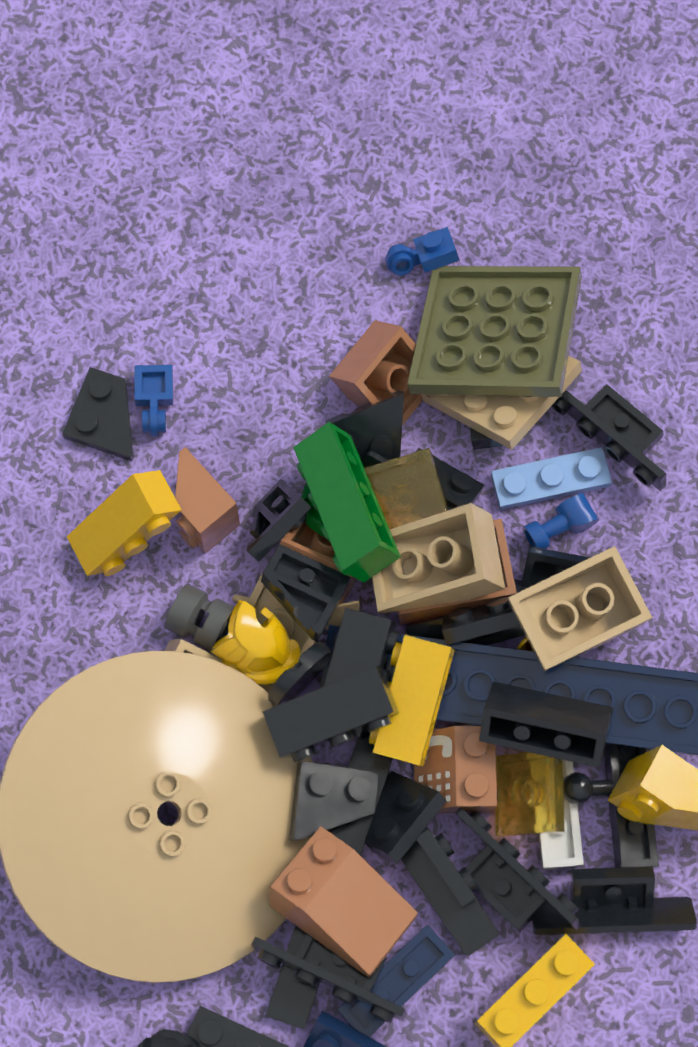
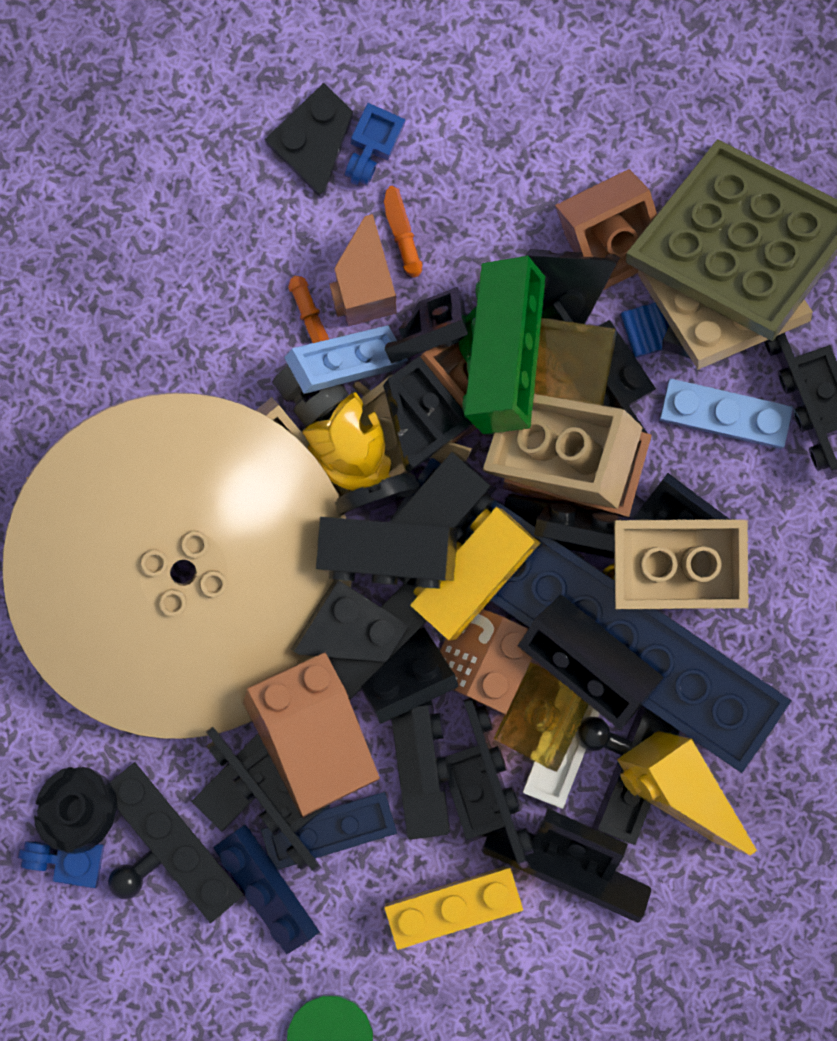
camera: 25 degrees right, 10 degrees up
yellow brick [66,470,182,576] -> none
blue plate [385,226,460,276] -> none
blue leg [522,493,599,549] -> none
none -> light blue plate [284,325,408,394]
none -> orange piece [288,276,329,343]
none -> orange piece [384,185,423,278]
none -> blue piece [620,302,669,358]

